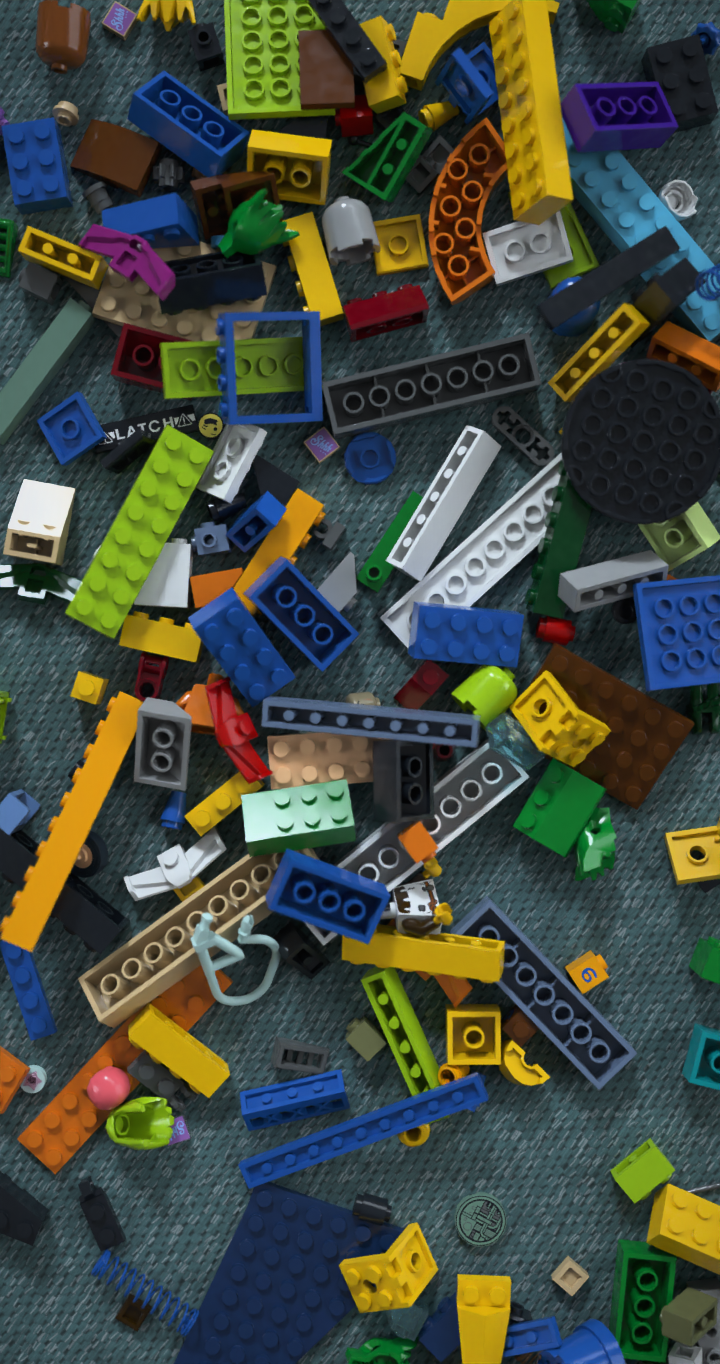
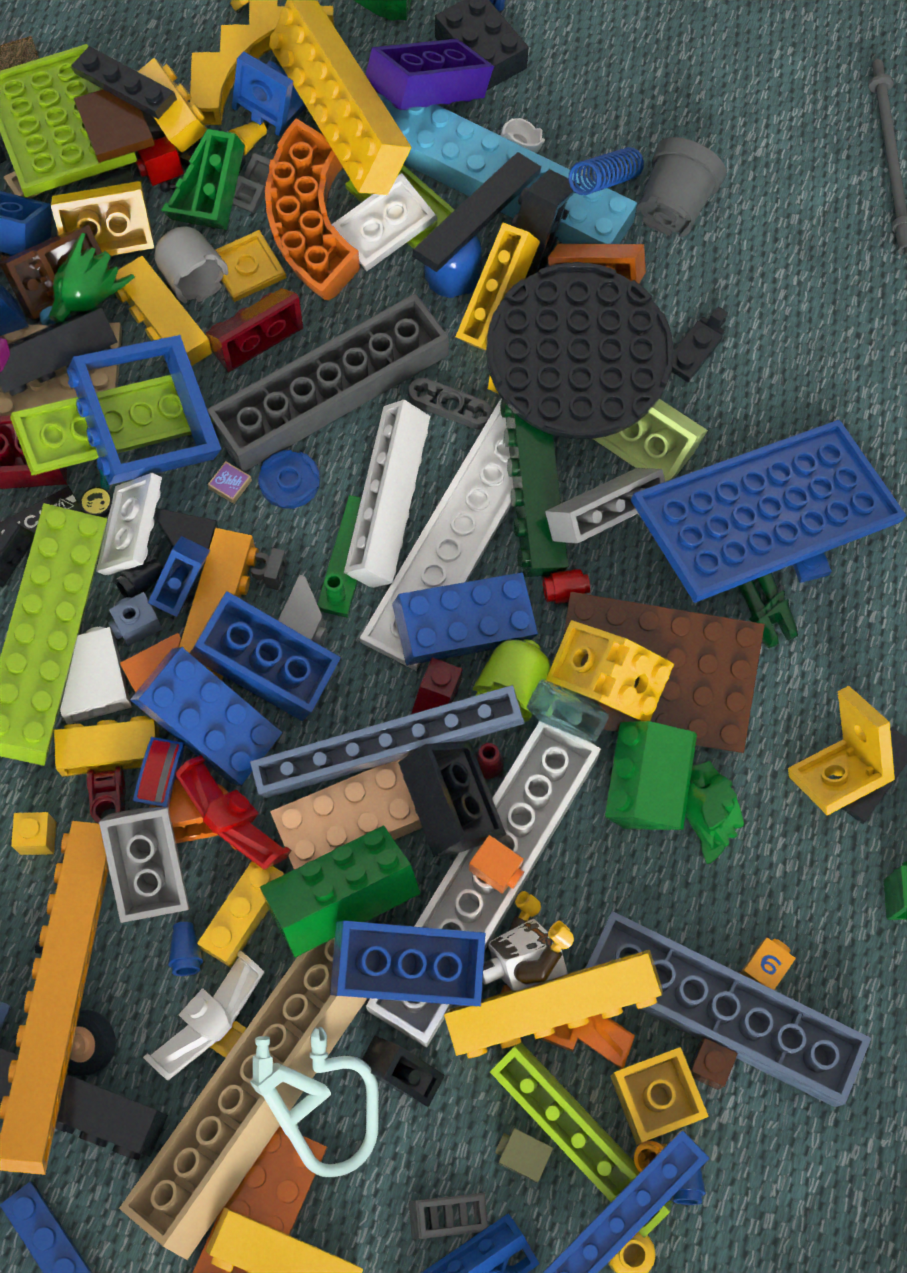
camera: 20 degrees left, 20 degrees down
yellow cylinder [499,1039,550,1086] -> none
black tile [611,598,637,624] -> none
none -> slope [133,737,185,807]

